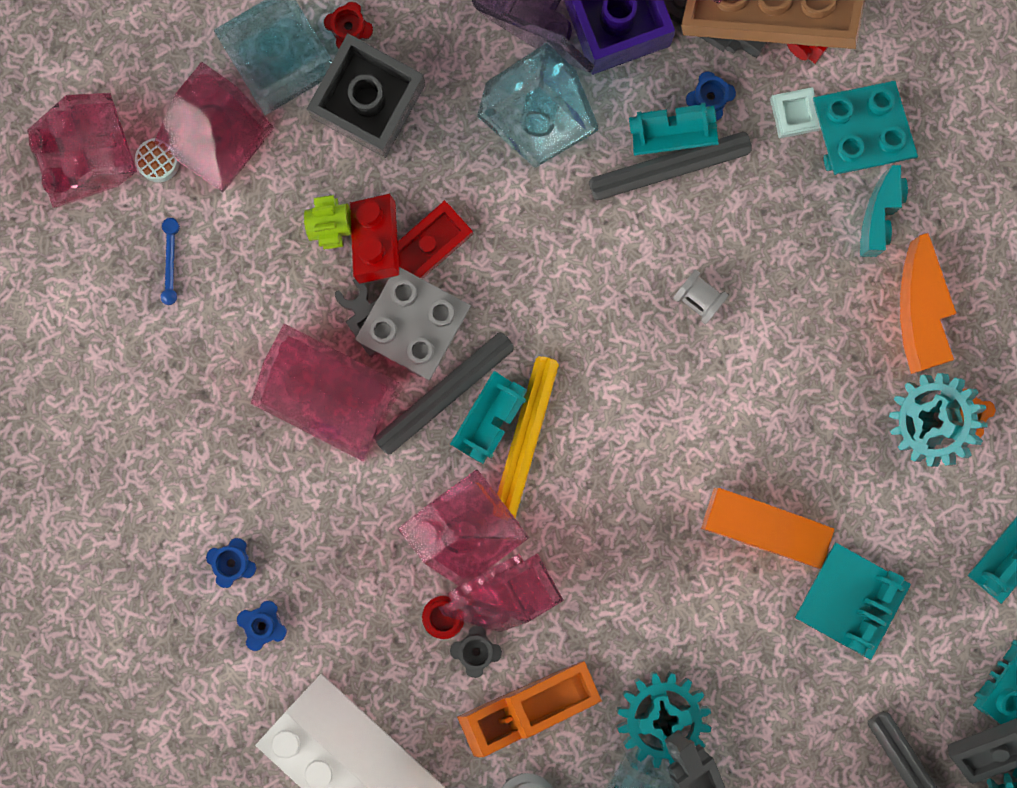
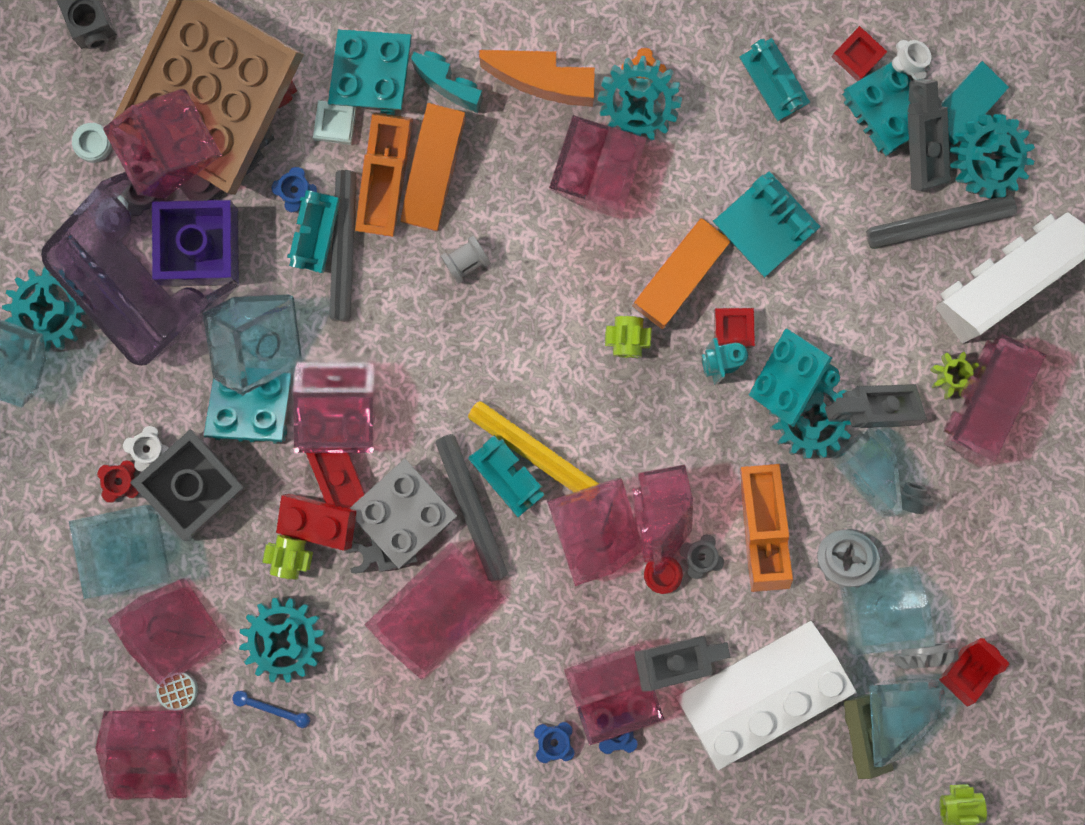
camera: 75 degrees left, 0 degrees up
none -> white plate [123,426,169,472]
none -> teal hinge [203,369,291,444]
none -> teal gear [239,597,326,683]
none -> clear pink slope [293,362,376,453]
none -> orange slope [355,112,413,237]
none -> orange slope [400,103,466,231]
none -> clear pink slope [549,115,647,220]
none -> clear pink slope [563,642,665,746]
none -> lime gear [605,316,652,358]
none -> dark grey hinge [634,636,731,692]
none -> teal hinge [701,338,748,385]
none -> red plate [714,308,755,348]
none -> teal hinge [749,328,840,427]

